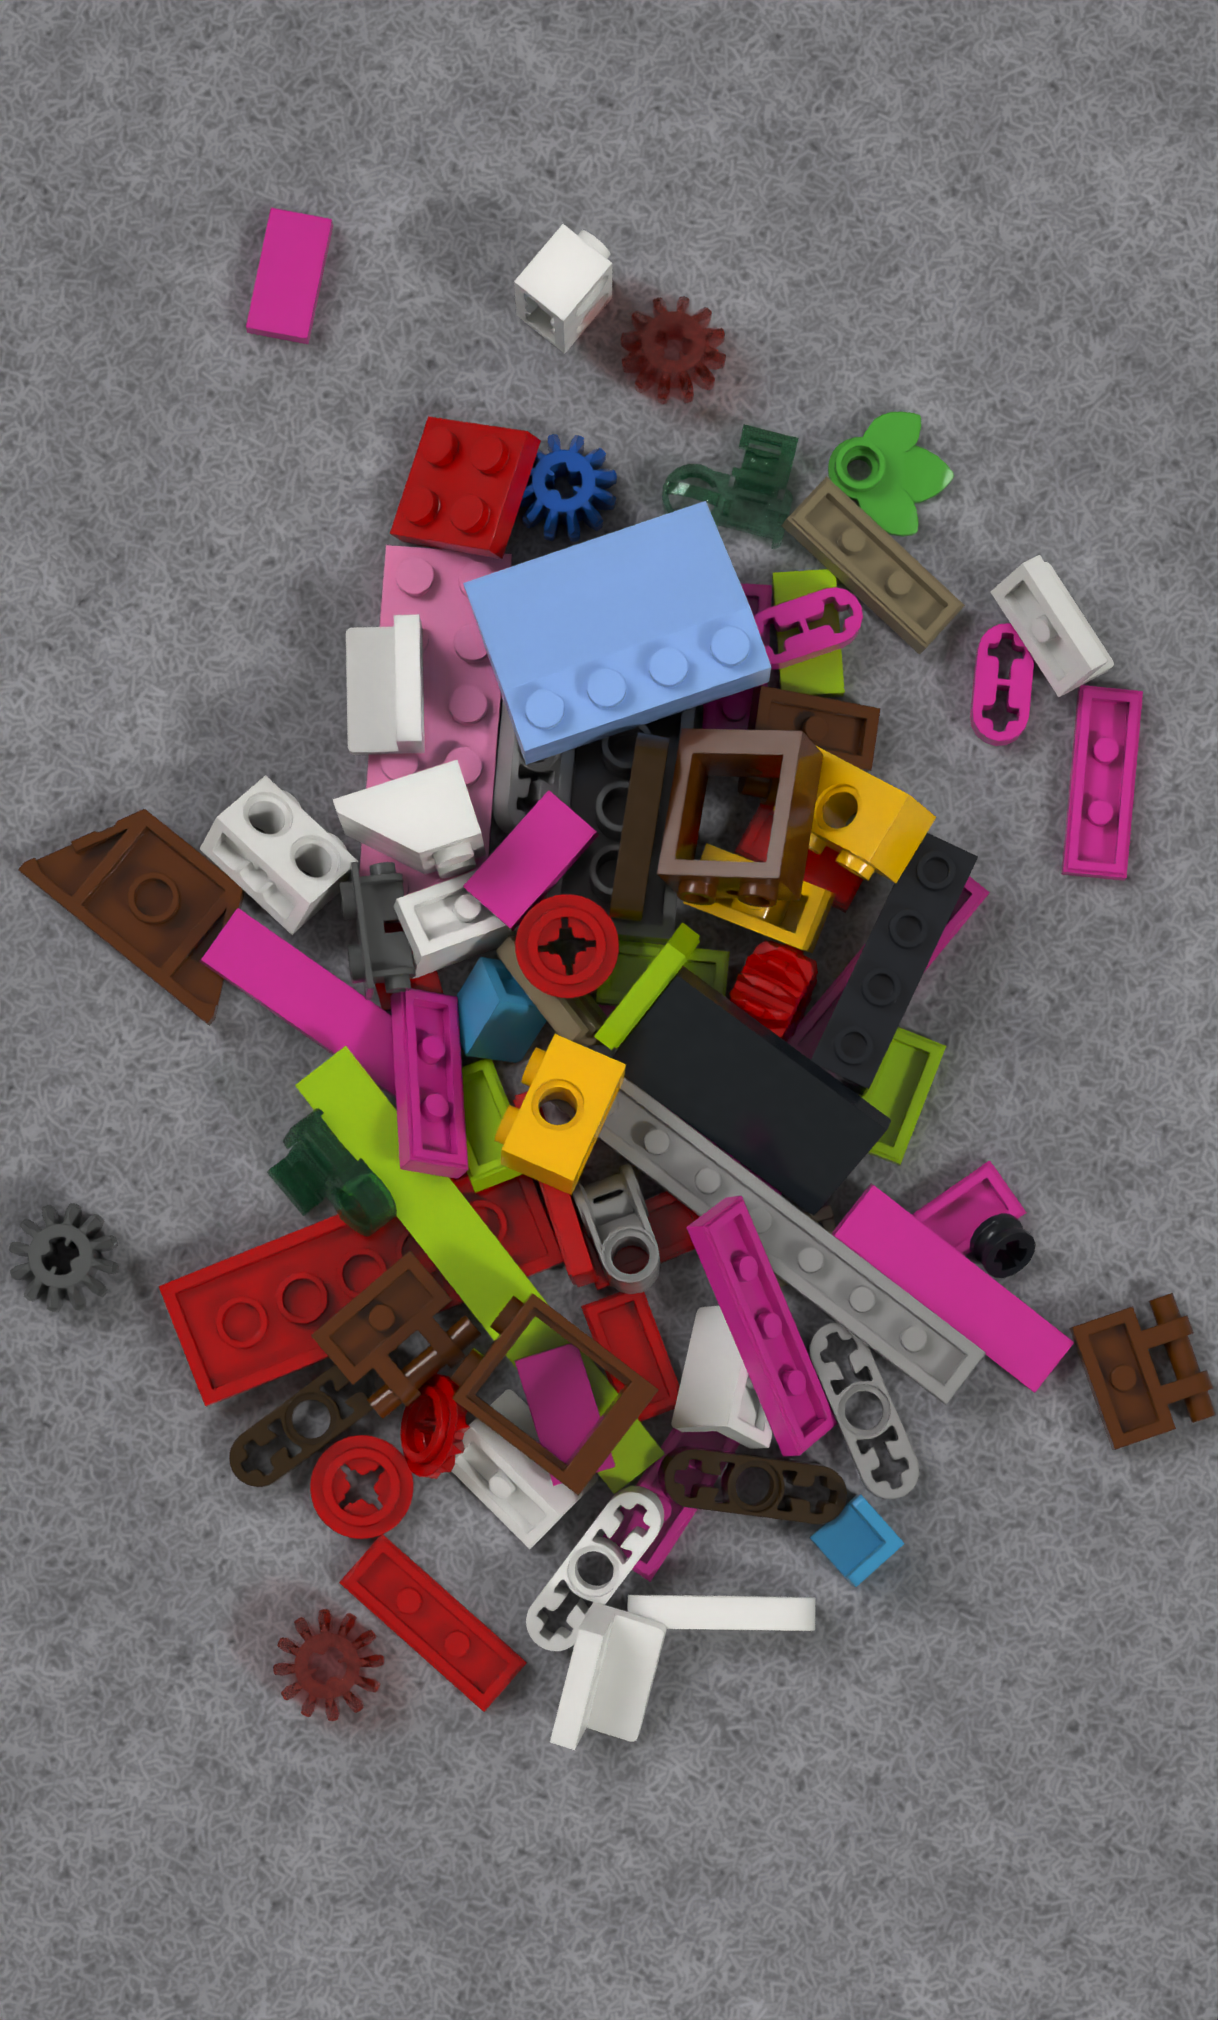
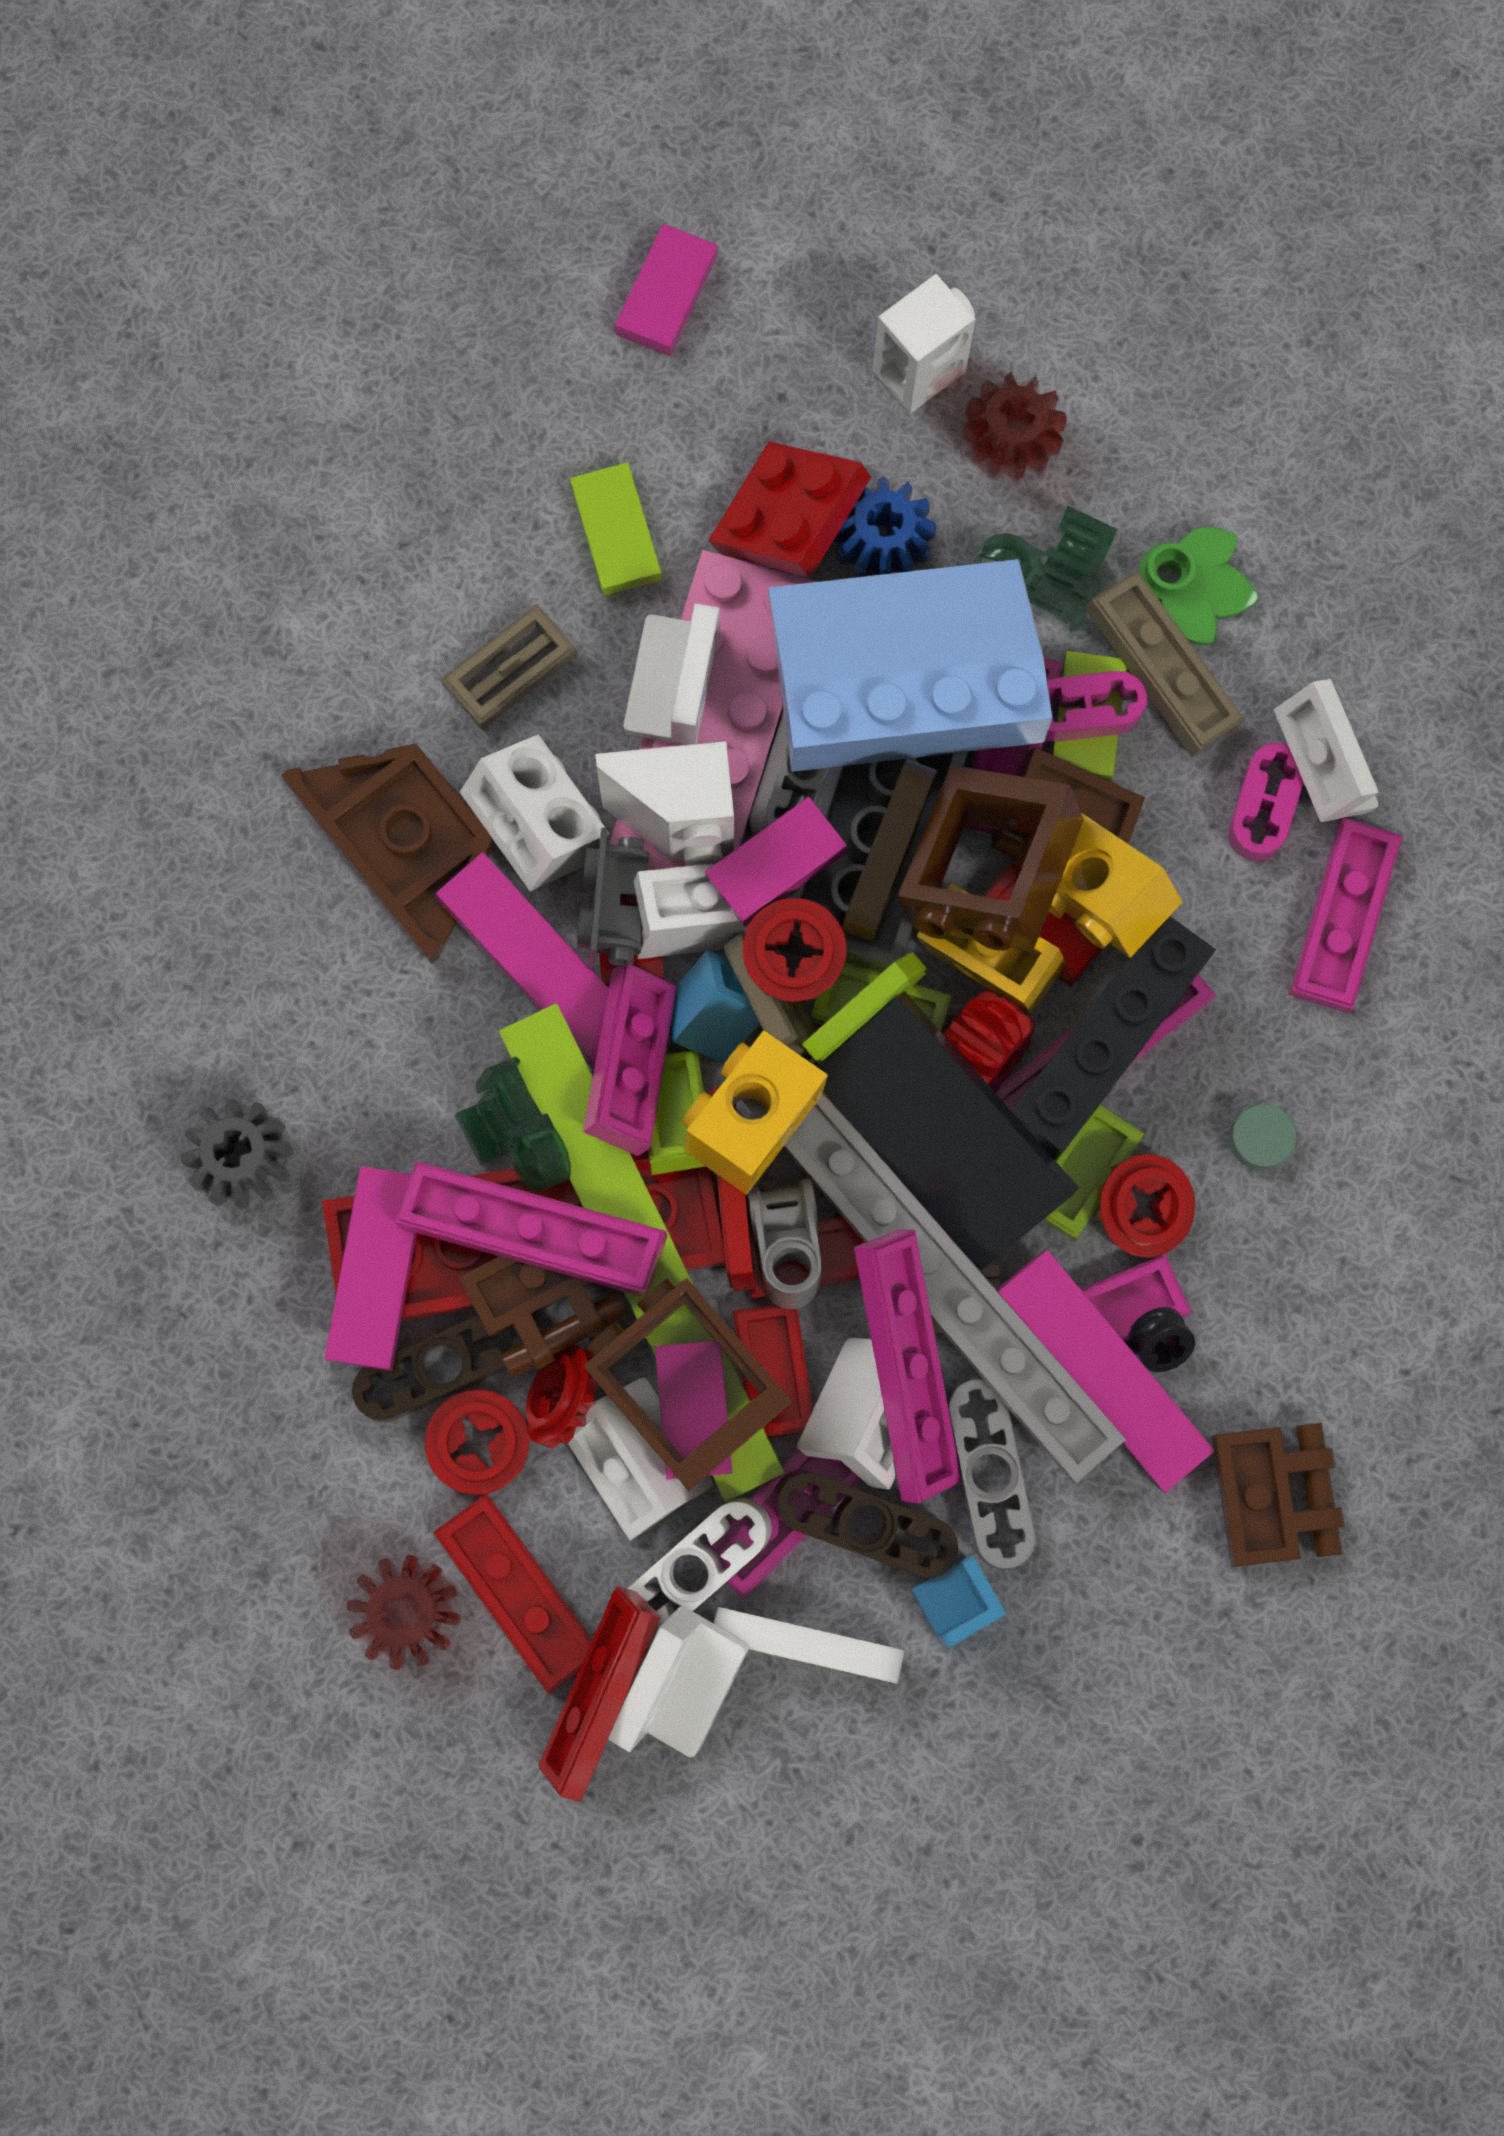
camera: 10 degrees right, 5 degrees down
none -> dark pink tile [324,1166,417,1372]
none -> dark pink tile [395,1161,667,1297]
none -> dark tan tile [441,604,577,730]
none -> red tile [538,1586,661,1802]
none -> lime tile [570,462,662,597]
none -> red gear [1095,1154,1195,1257]
none -> sand green tile [1229,1104,1297,1170]

